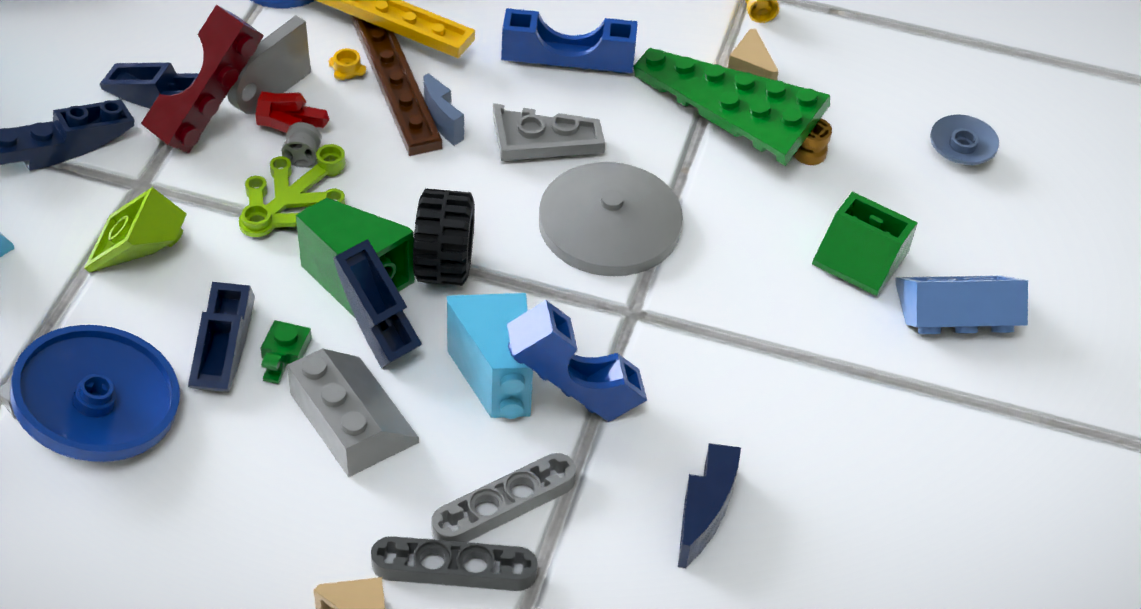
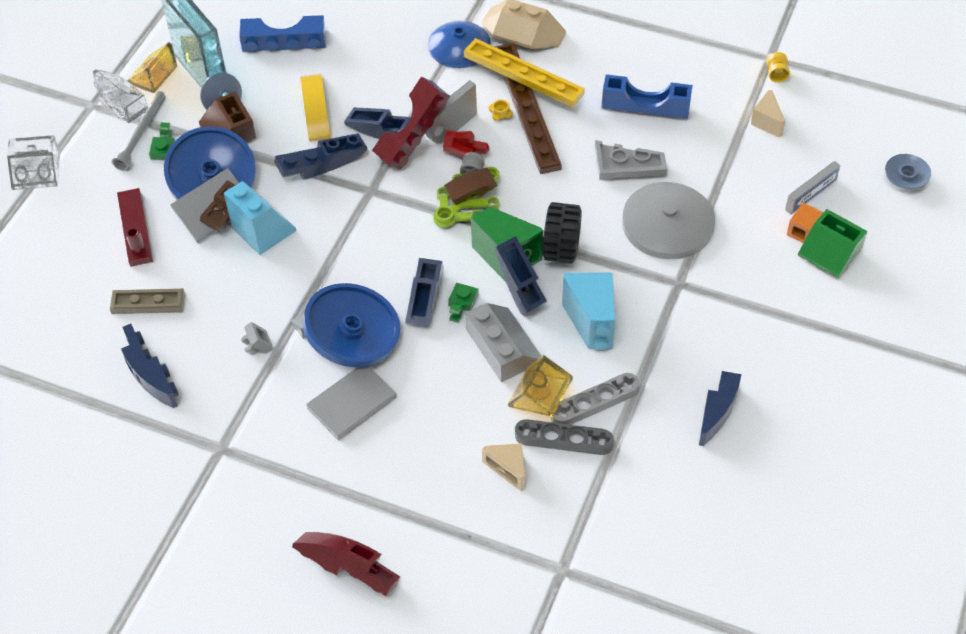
camera: 10 degrees right, 5 degrees up
lime slope [84,187,187,273] -> none
sand blue slope [423,73,464,146] -> none
blue arch [507,300,647,422] -> none
green wing [634,47,830,166] -> none
pearl gold wheel [794,118,832,165] -> none
medium blue slope [896,275,1028,334] -> none
none -> yellow slope [300,74,331,142]
none -> light grey tile [306,367,397,440]
none -> reddish brown slope [444,168,498,205]
none -> clear yellow slope [508,355,573,417]
none -> light grey tile [785,161,841,215]
none -> orange brick [786,203,823,243]

